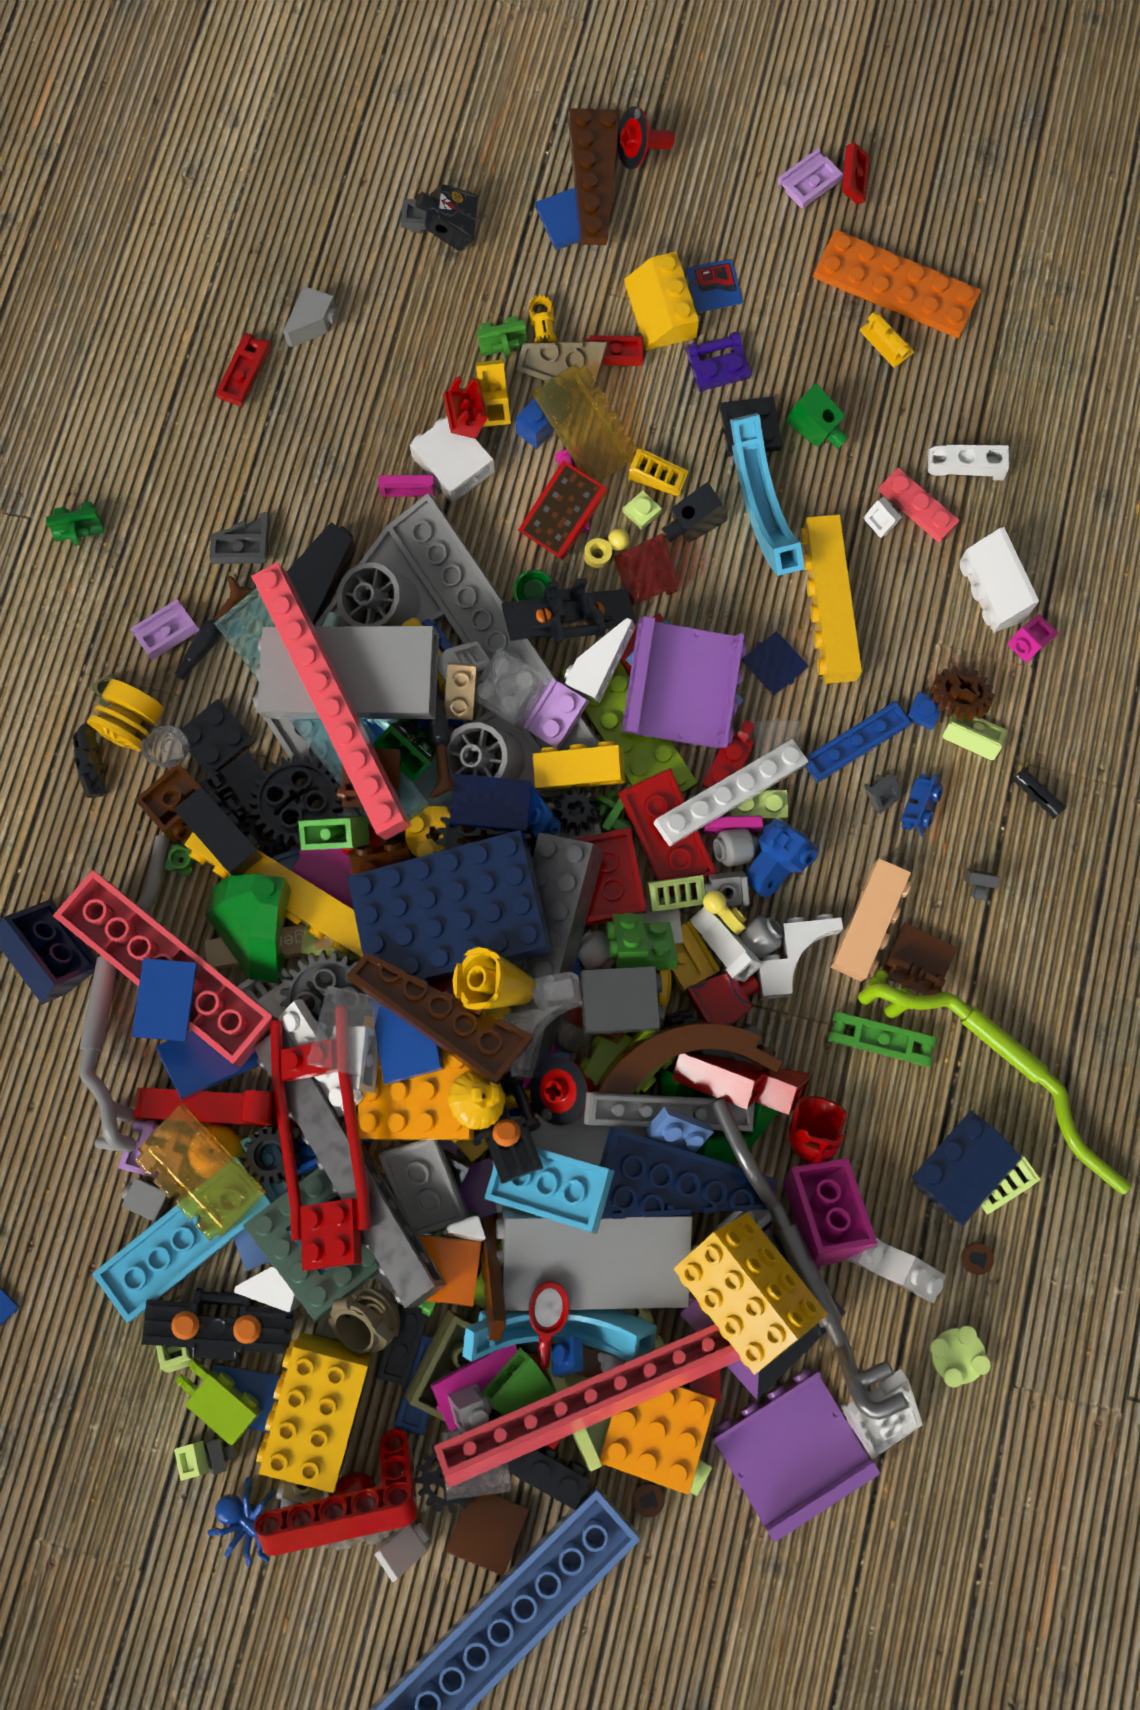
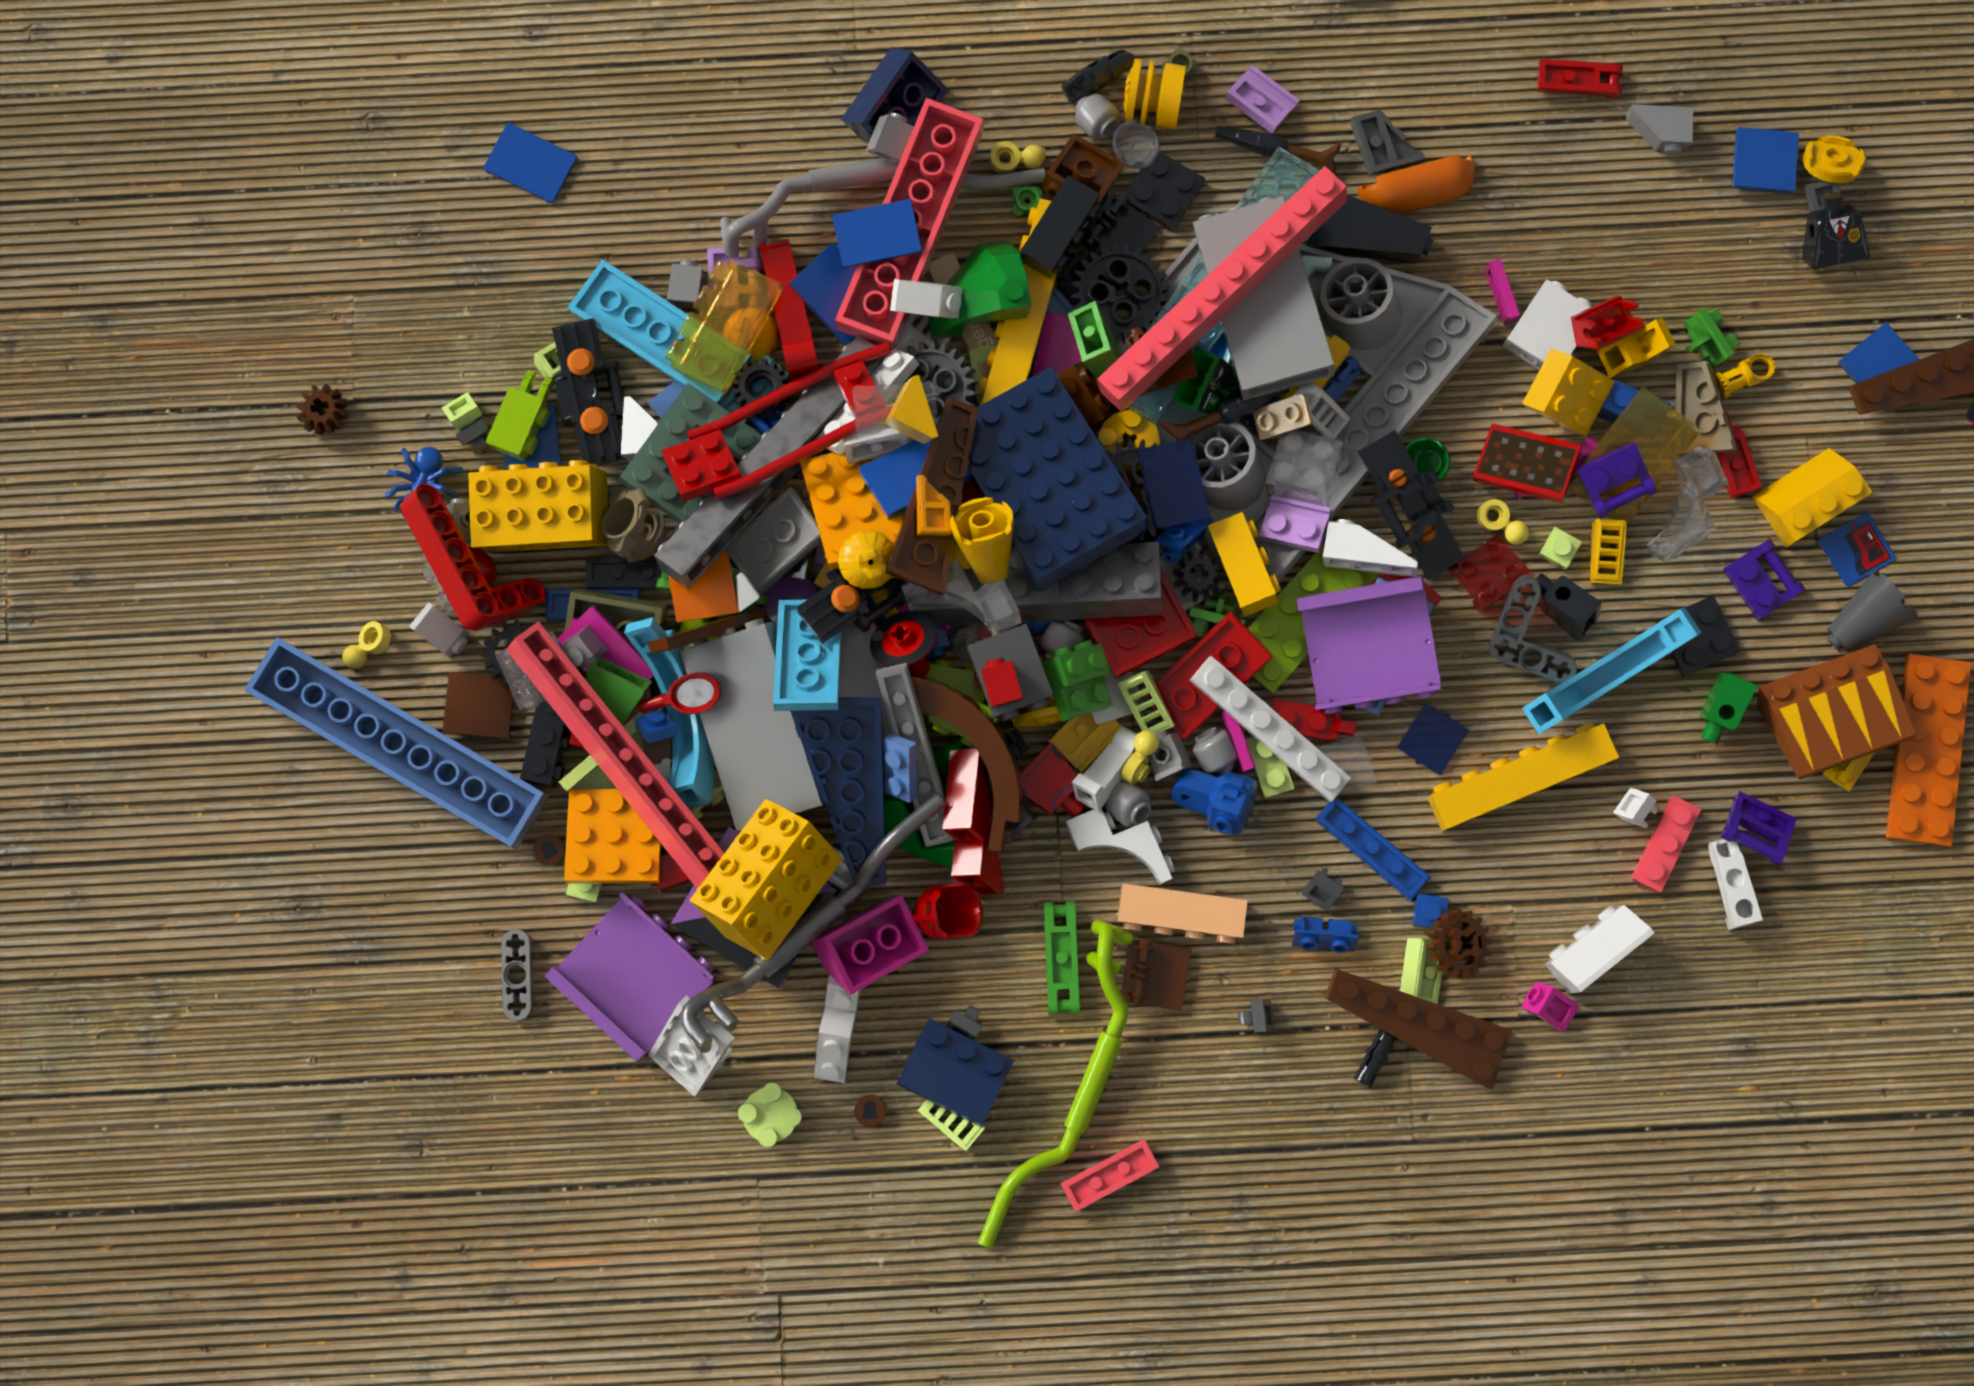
camera: 75 degrees right, 5 degrees up
none -> reddish brown gear [296,384,350,437]
none -> light yellow plate [342,621,391,669]
none -> light grey beam [501,929,533,1021]
none -> light grey brick [866,113,914,164]
none -> yellow slope [884,375,938,444]
none -> white slope [890,279,962,318]
none -> light orange tile [916,475,951,536]
none -> dark grey tile [946,1005,982,1041]
none -> red brick [981,657,1023,708]
none -> light yellow plate [990,141,1046,174]
none -> coral plate [1060,1139,1159,1212]
none -> light grey head [1075,94,1120,139]
none -> reddish brown wing [1325,969,1512,1089]
none -> orange brick [1356,155,1476,215]
none -> dark grey beam [1489,575,1577,683]
none -> yellow brick [1522,349,1615,436]
none -> dark purple plate [1576,442,1658,519]
none -> clear arch [1646,445,1729,562]
none -> dark purple plate [1721,791,1797,866]
none -> blue tile [1732,127,1799,194]
none -> dark orange slope [1757,644,1916,780]
none -> yellow tile [1802,135,1866,183]
none -> dark grey cone [1826,569,1918,652]

